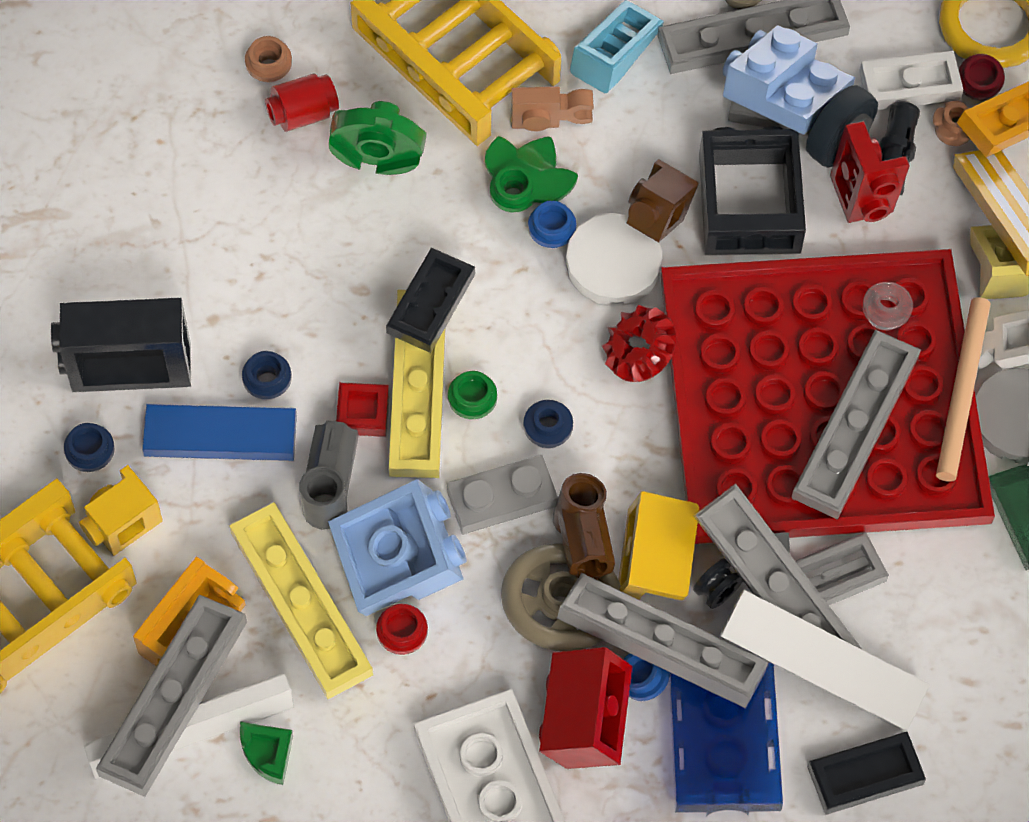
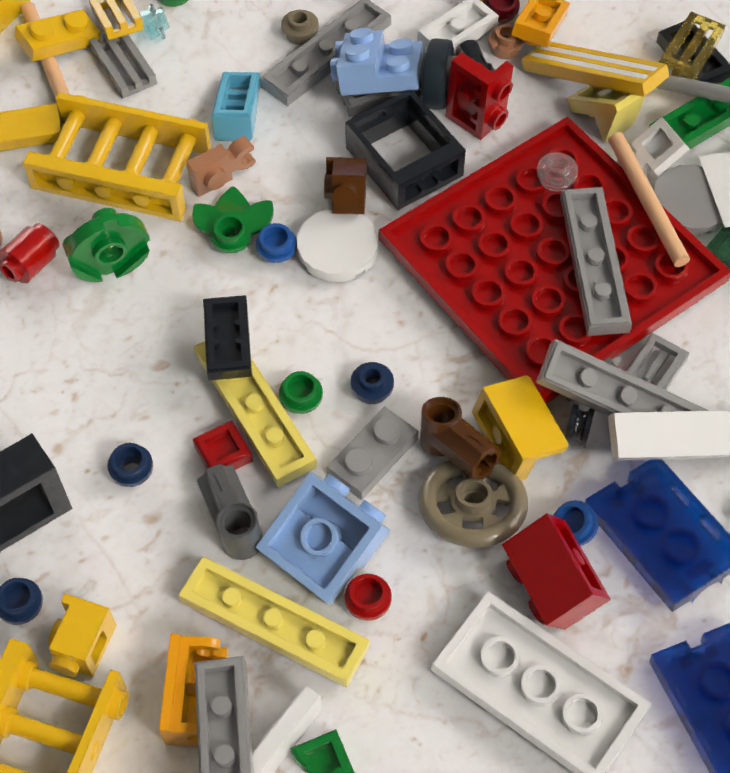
camera: 30 degrees left, 5 degrees down
blue tile [142,404,297,461] -> none
light grey tile [557,573,769,708] -> none
red gear [602,305,676,382] -> none

